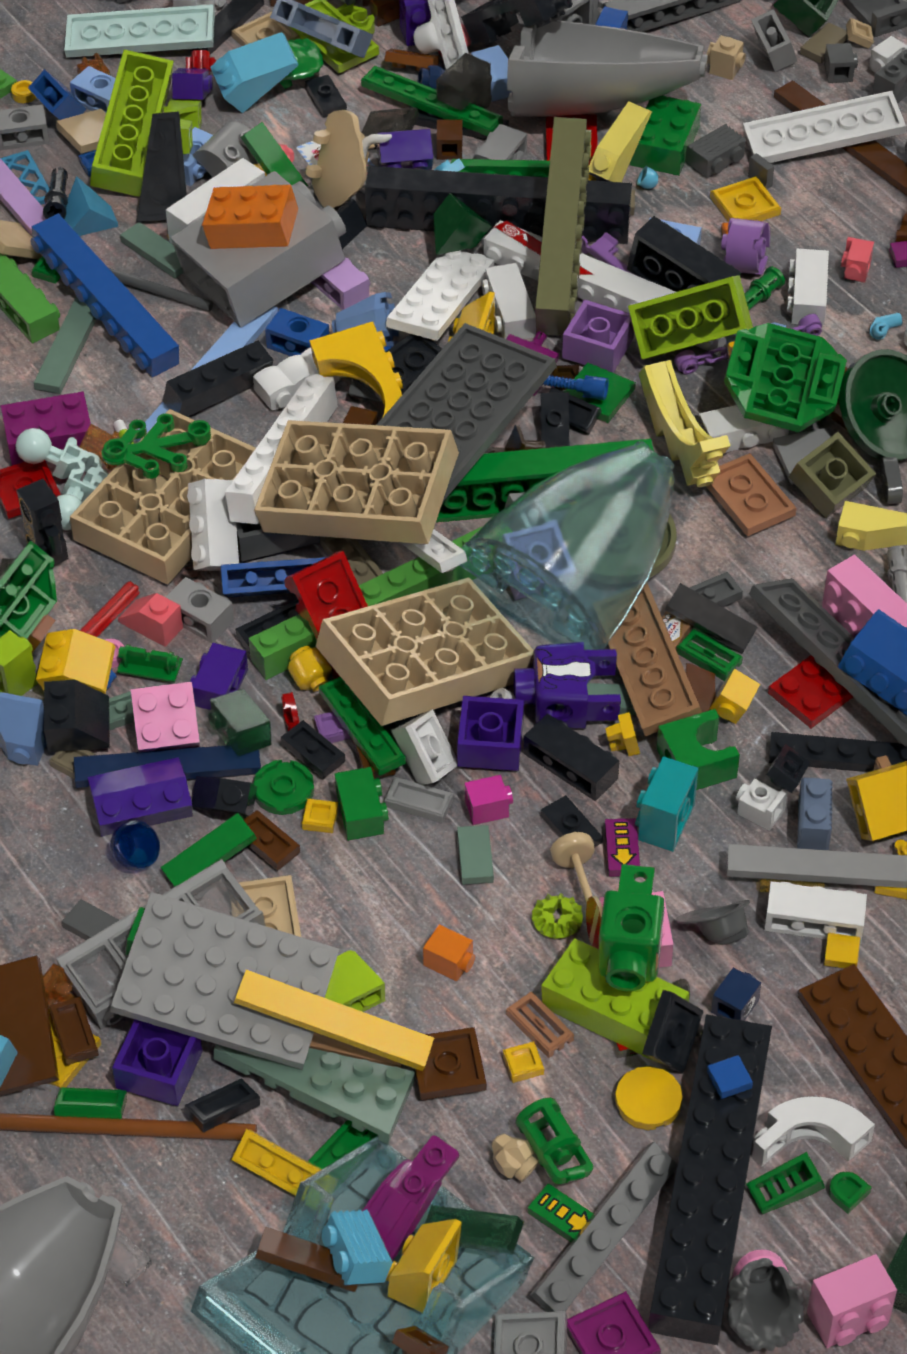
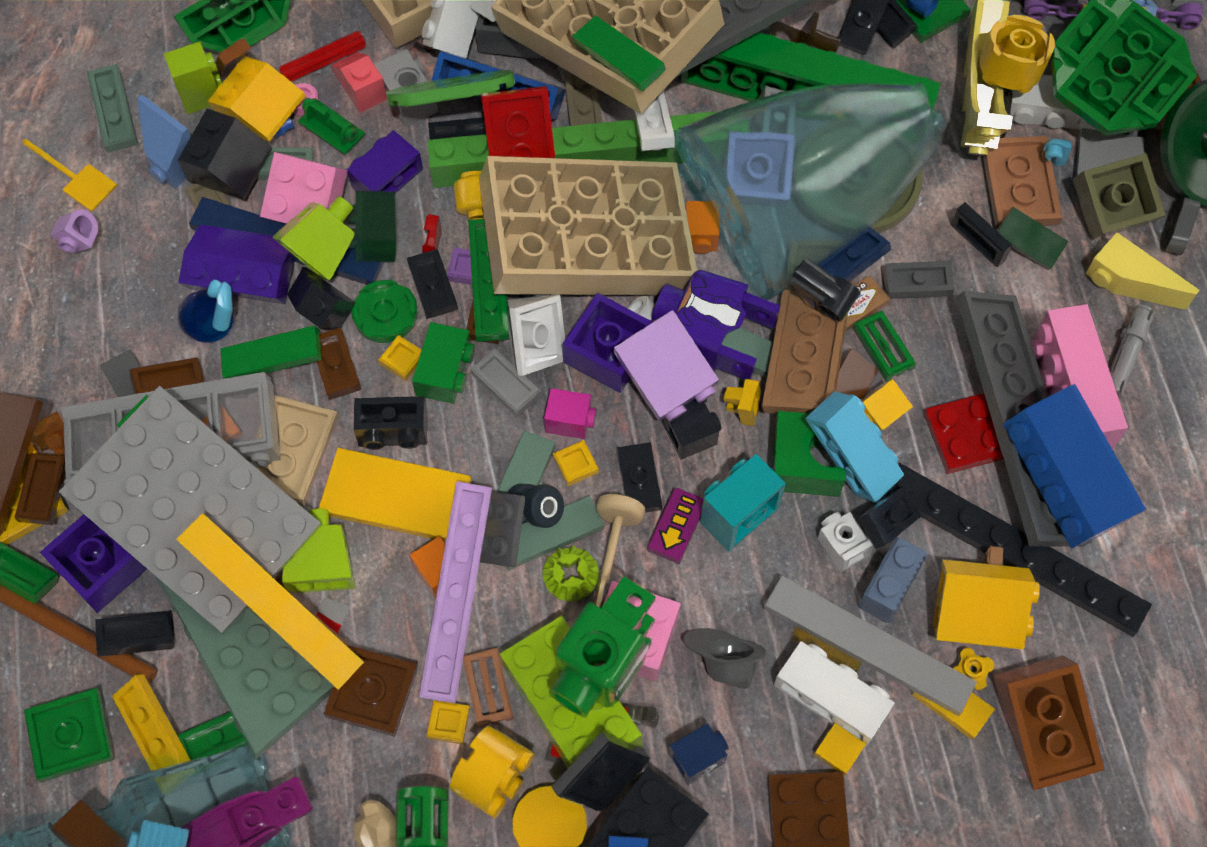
camera: 25 degrees right, 15 degrees up
black tile [665,583,758,654] -> none
none -> green plate [24,688,114,783]
none -> reddish brown tile [129,357,204,394]
none -> medium azure arm [207,280,233,331]
none -> lime torso [272,196,355,280]
none -> yellow tile [318,448,472,542]
none -> black brick [353,396,428,450]
none -> bright green tile [386,70,515,107]
none -> lavender tile [419,482,492,703]
none -> yellow brick [449,726,535,819]
none -> dark grey plate [480,483,564,567]
none -> sand green tile [507,496,604,570]
none -> yellow tile [553,440,599,487]
none -> green tile [572,15,666,92]
none -> lavender brick [614,310,719,422]
none -> orange brick [685,201,719,254]
none -> black piece [788,257,861,322]
none -> dark blue tile [793,225,891,309]
none -> medium azure brick [805,391,904,502]
none -> black tile [951,202,1012,267]
none -> yellow brick [980,15,1055,93]
none -> dark green tile [997,207,1068,270]
none -> medium azure arm [1043,139,1072,166]

